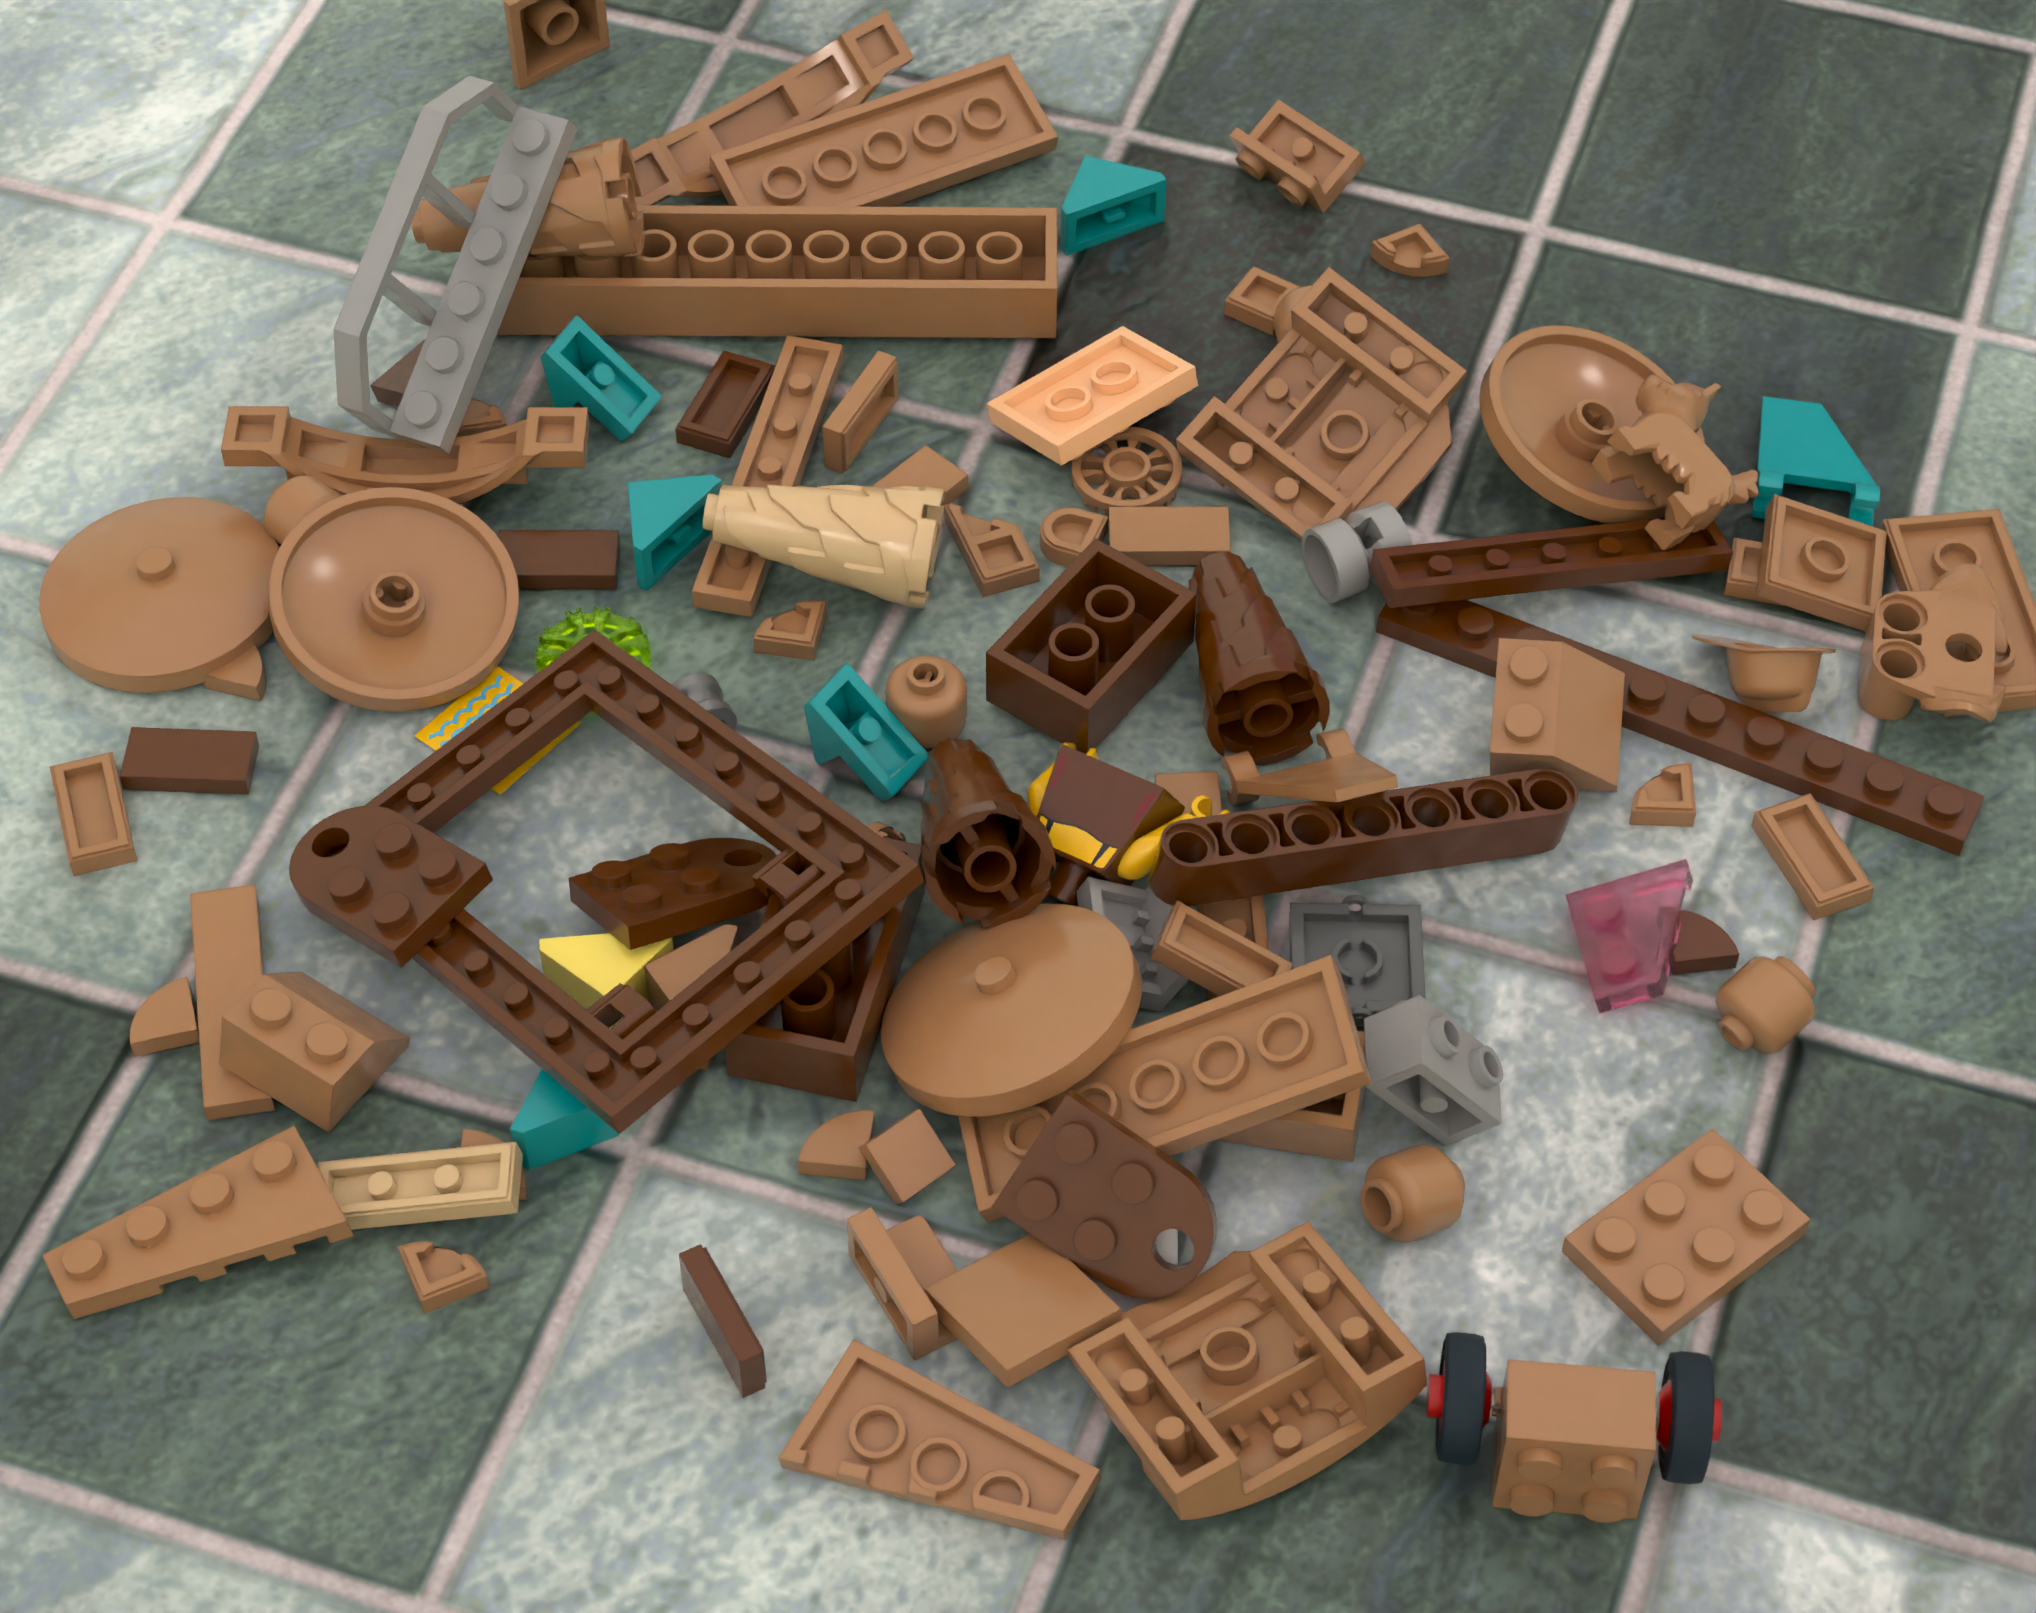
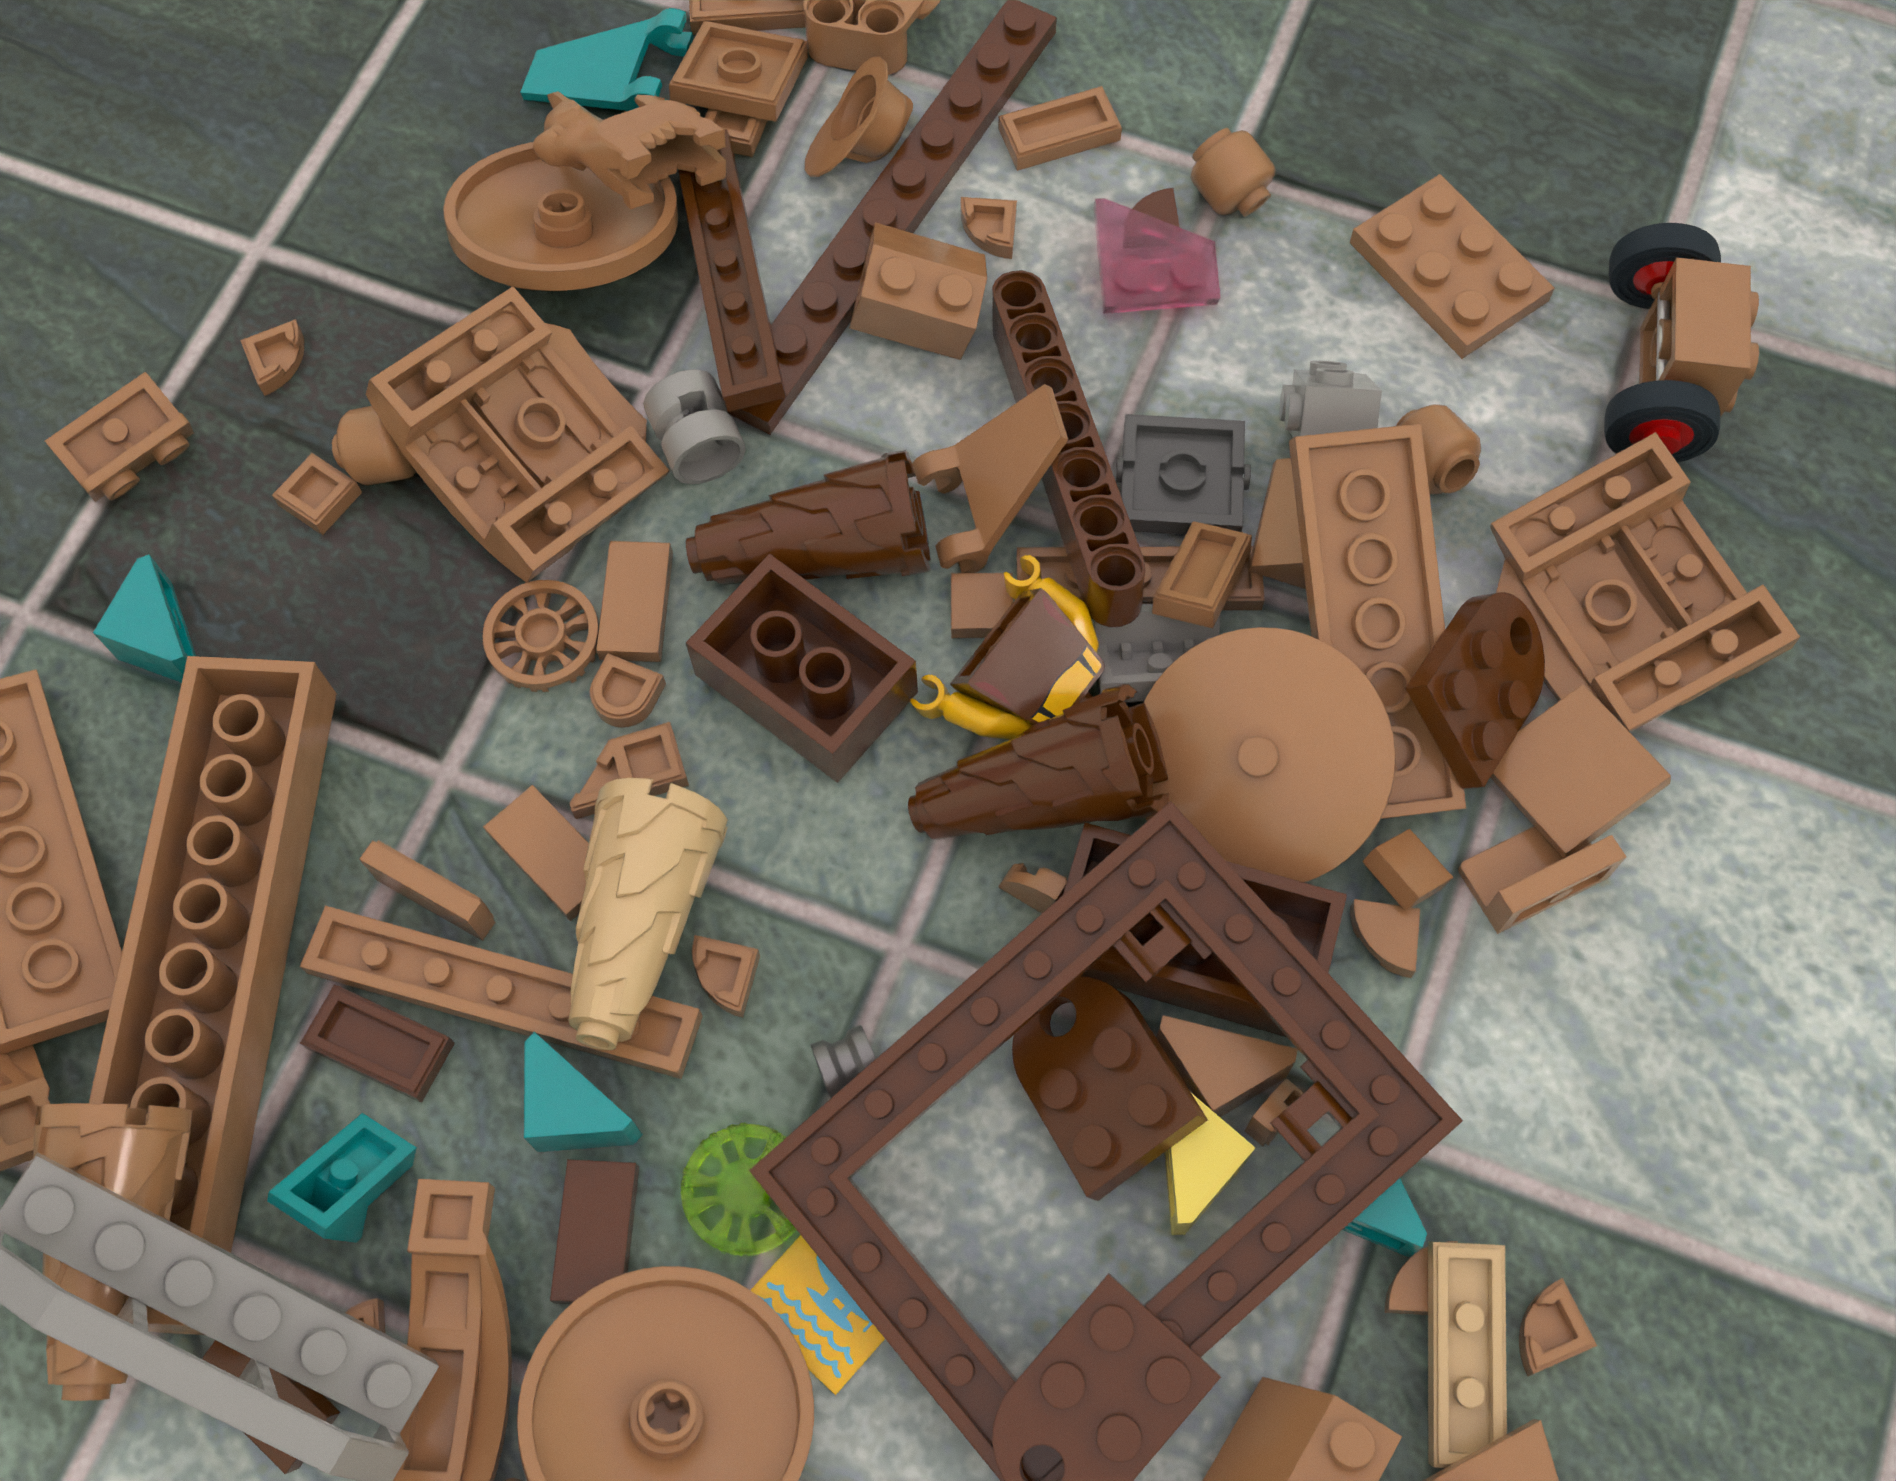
camera: 85 degrees left, 15 degrees up
reddish brown tile [679,1244,767,1398] -> none
medium nougat wing [778,1339,1101,1540] -> none
teal slope [804,663,929,802] -> none
medium nougat head [885,655,967,749] -> none
light nougat plate [987,326,1198,466] -> none

